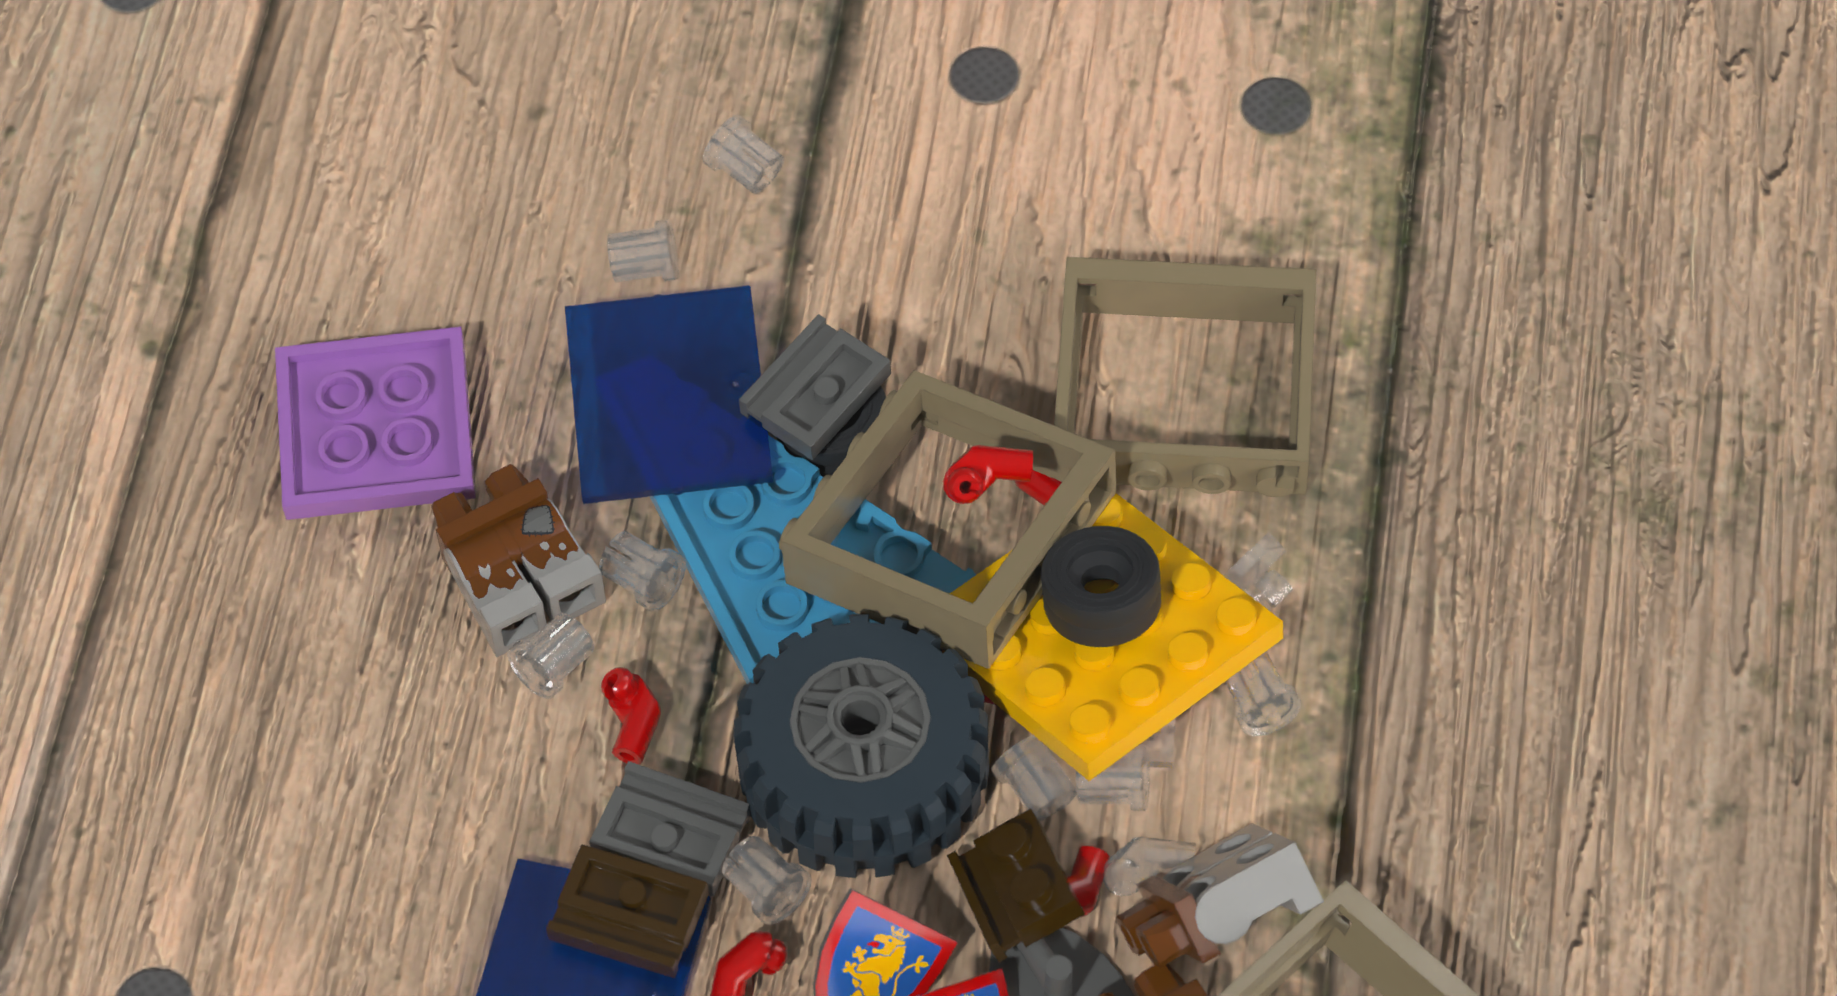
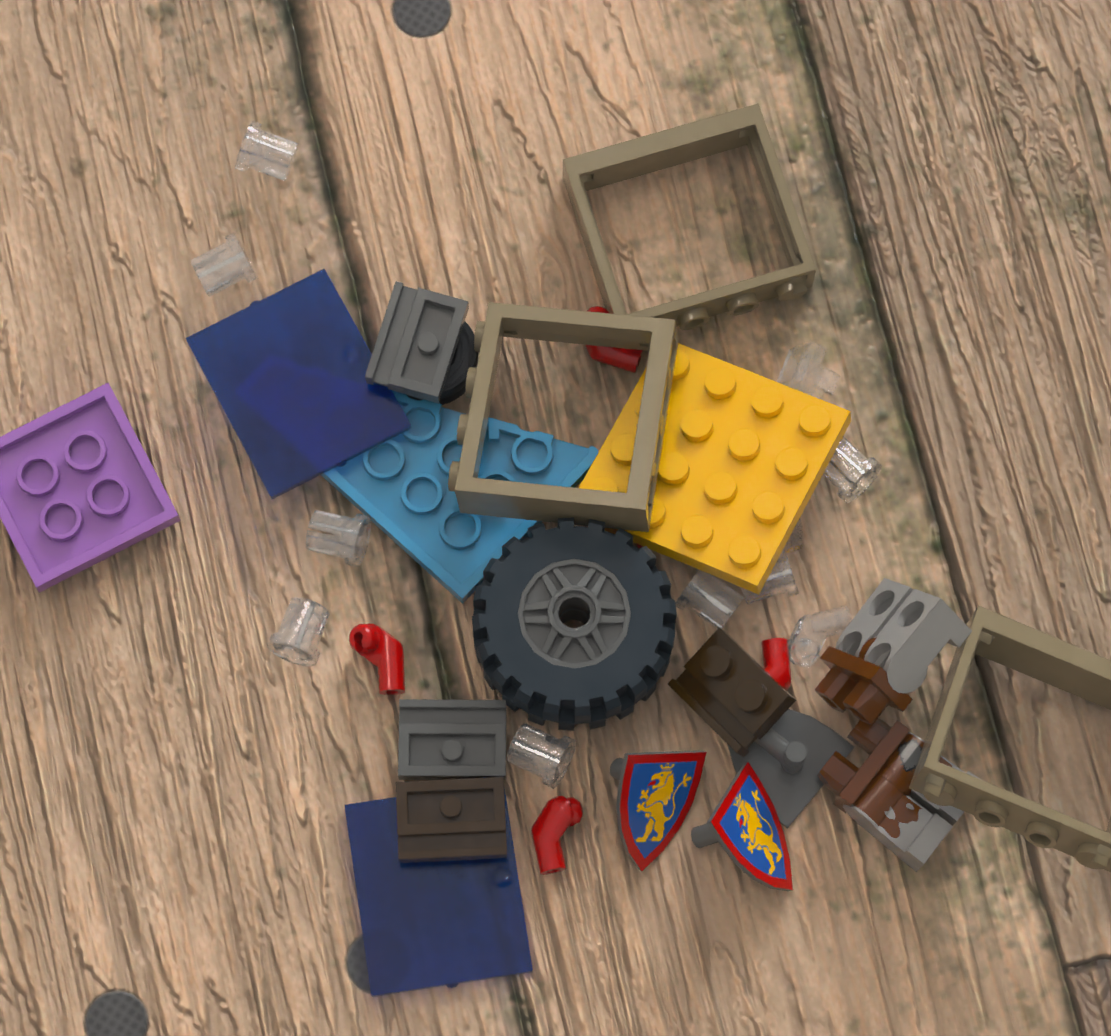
camera: 25 degrees left, 15 degrees up
hips [431,464,606,658] -> none
red arm [943,445,1033,504] -> none
black tyre [1041,526,1161,647] -> none

